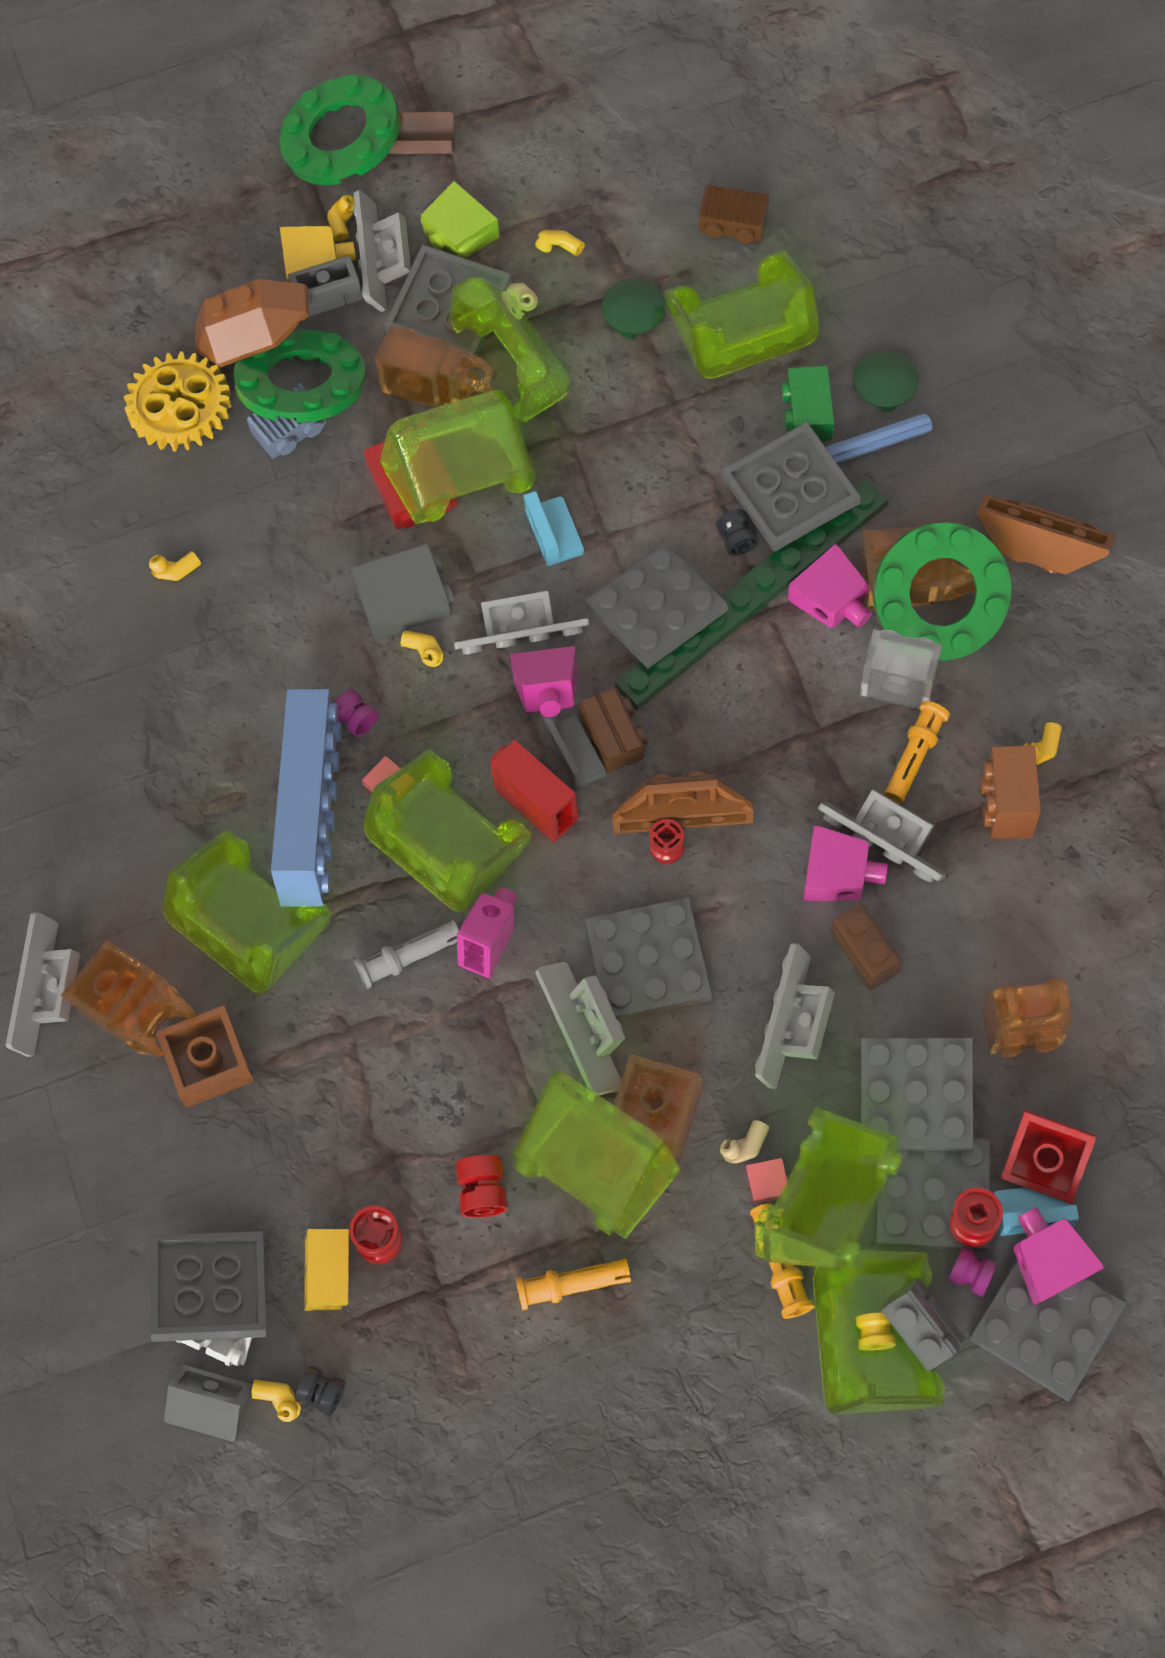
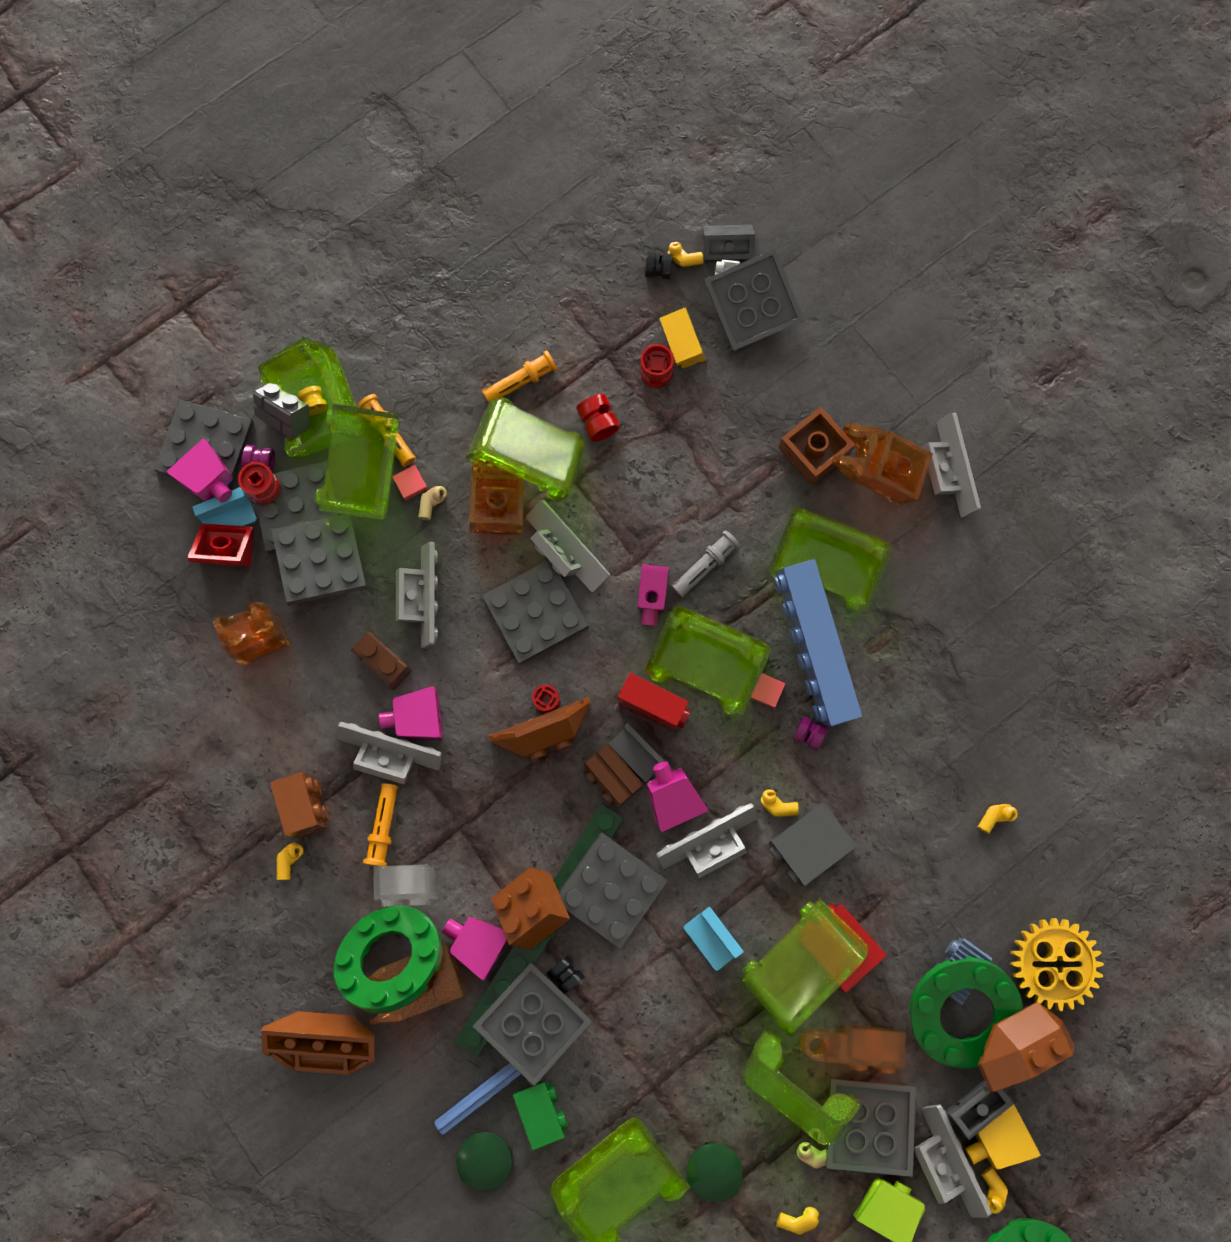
camera: 160 degrees right, 10 degrees up
none -> dark orange brick [491,867,570,950]

